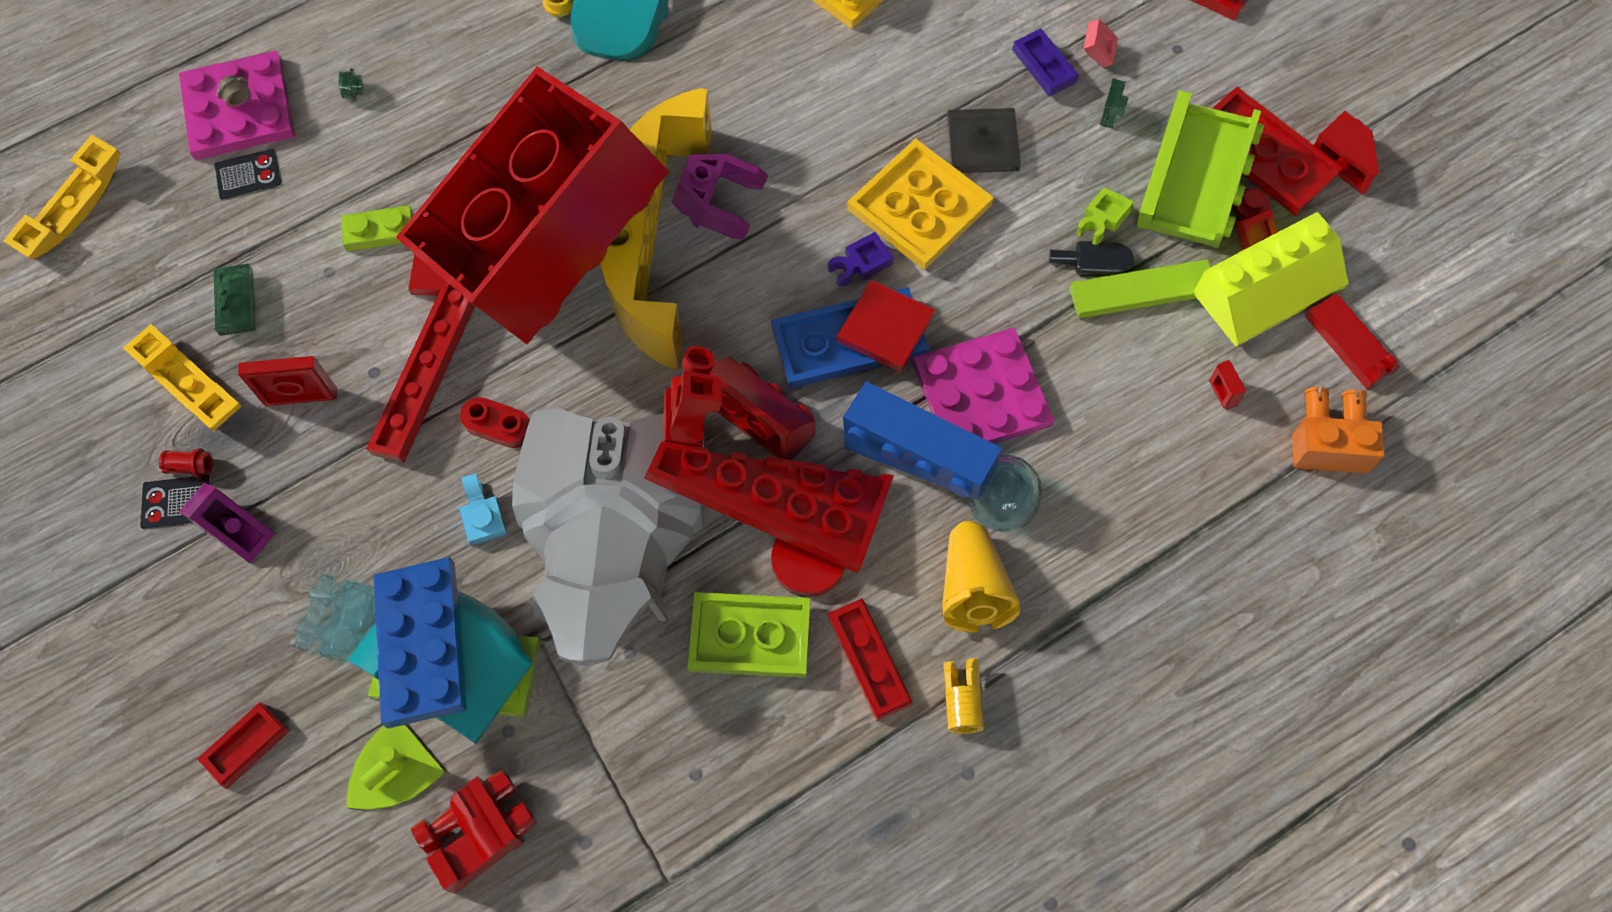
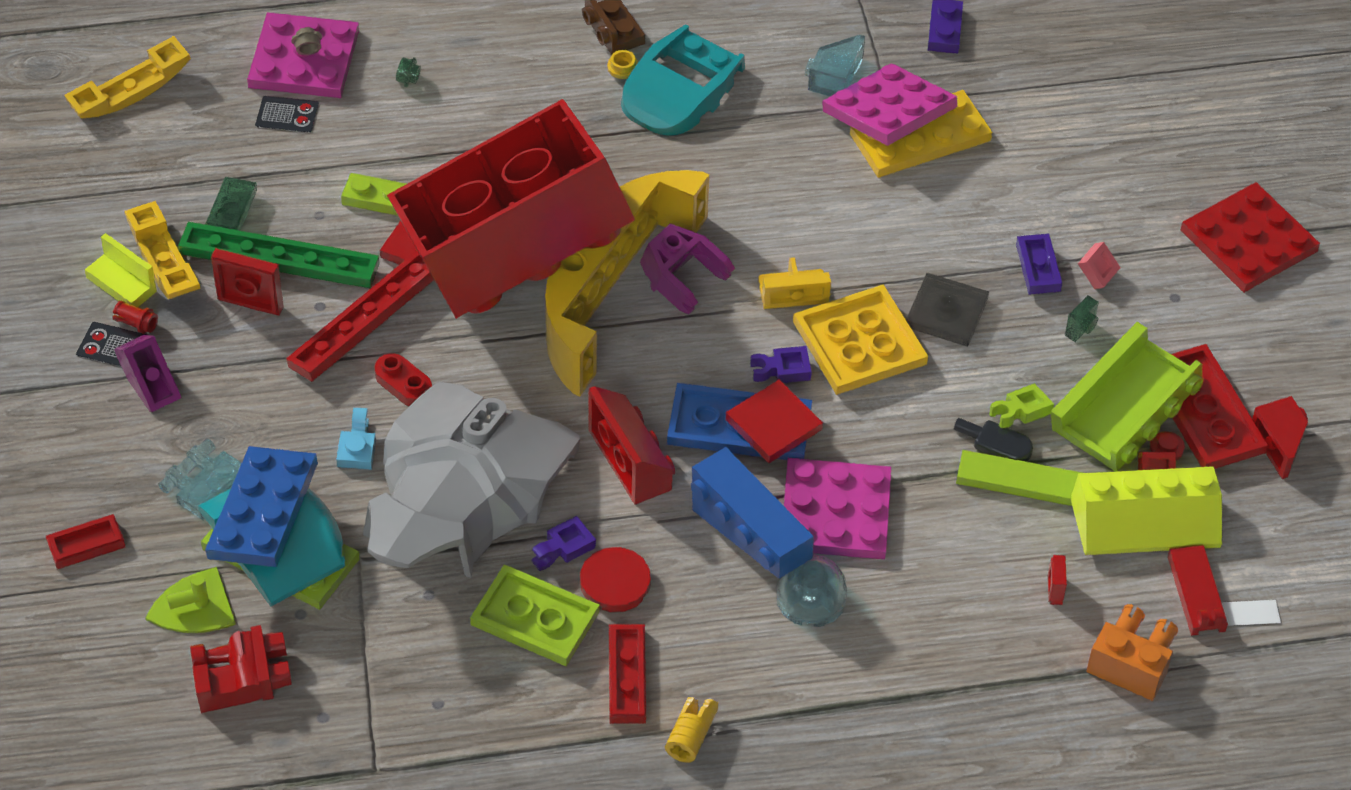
camera: 20 degrees right, 15 degrees down
red wing [644,441,894,573] -> none
red hips [663,346,722,447] -> none
yellow cone [942,521,1020,633] -> none
none -> neon yellow panel [85,233,157,307]
none -> green plate [178,221,380,289]
none -> dark purple plate [532,516,596,571]
none -> yellow panel [758,257,831,309]
none -> white sticker [1221,600,1281,626]

